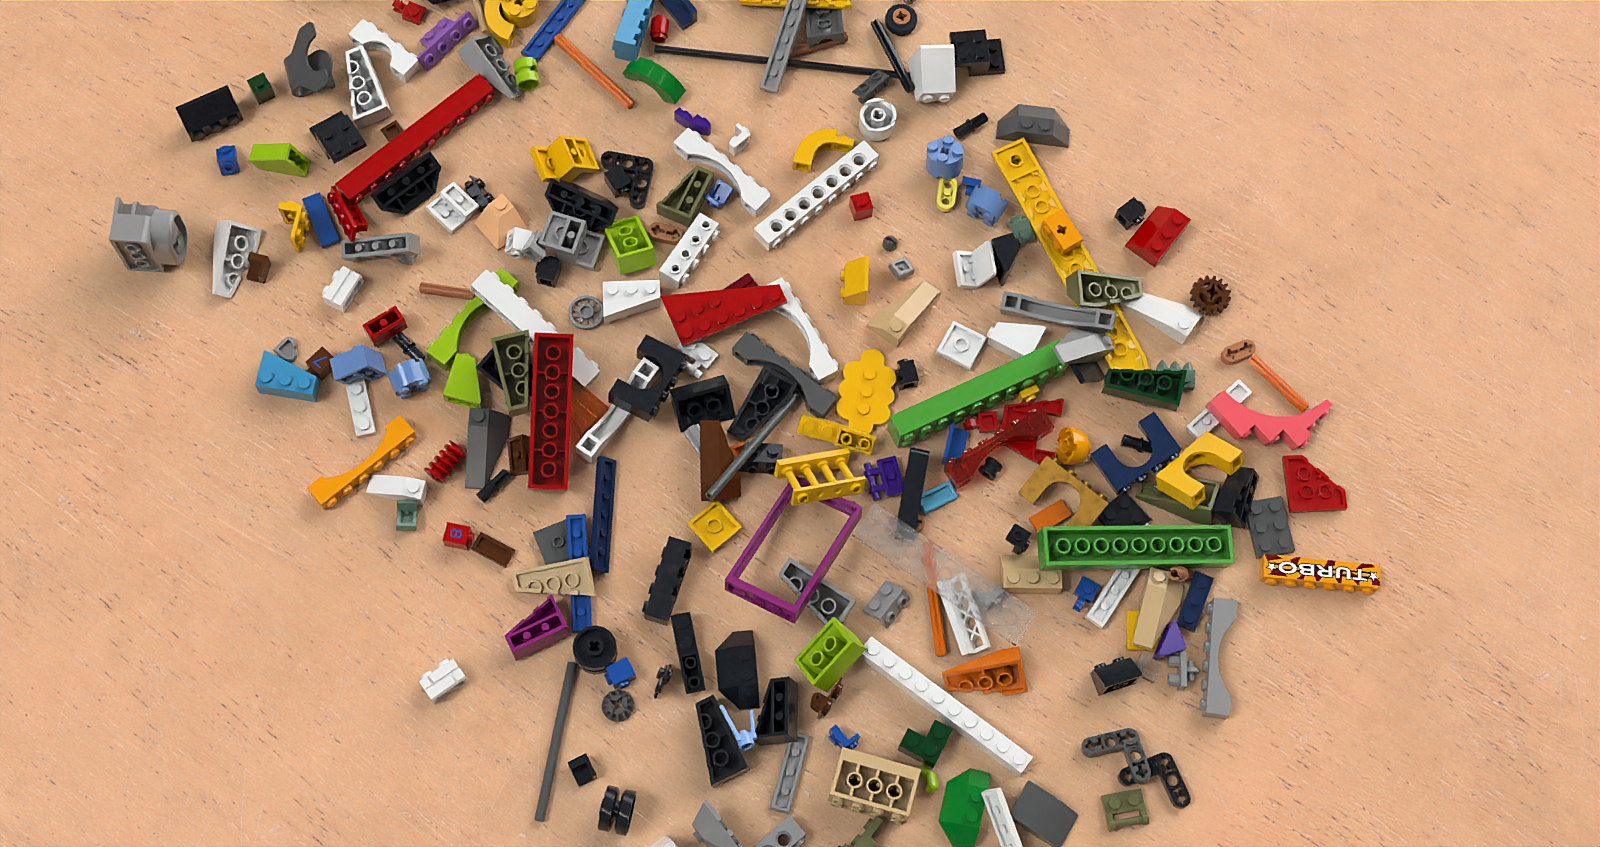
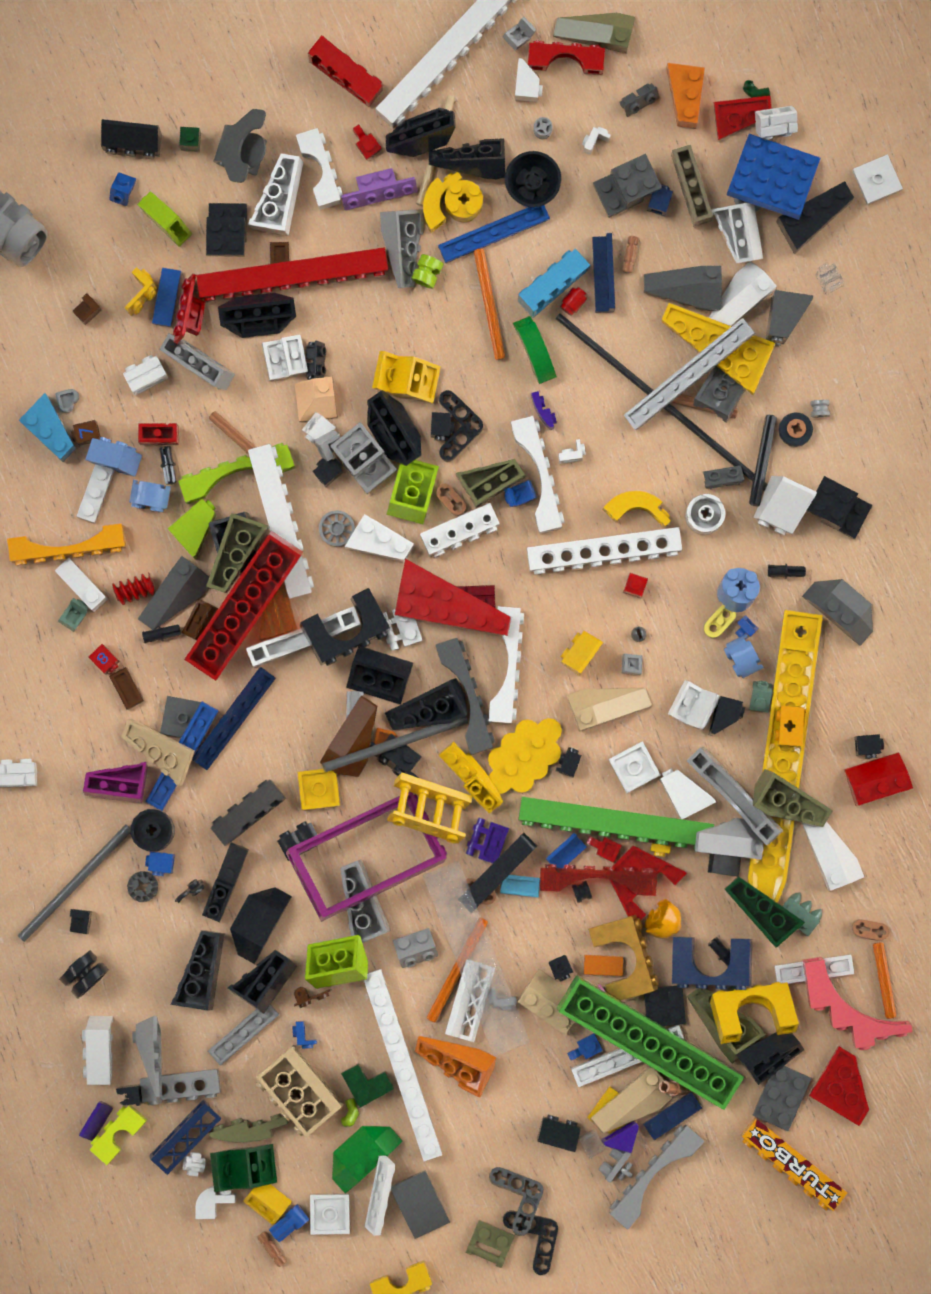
camera: 40 degrees right, 15 degrees up
white wedge [212,220,262,298] -> none
light blue plant [720,705,757,751] -> none
reddish brown gear [1190,275,1231,316] -> none
none -> black brick [277,821,318,861]

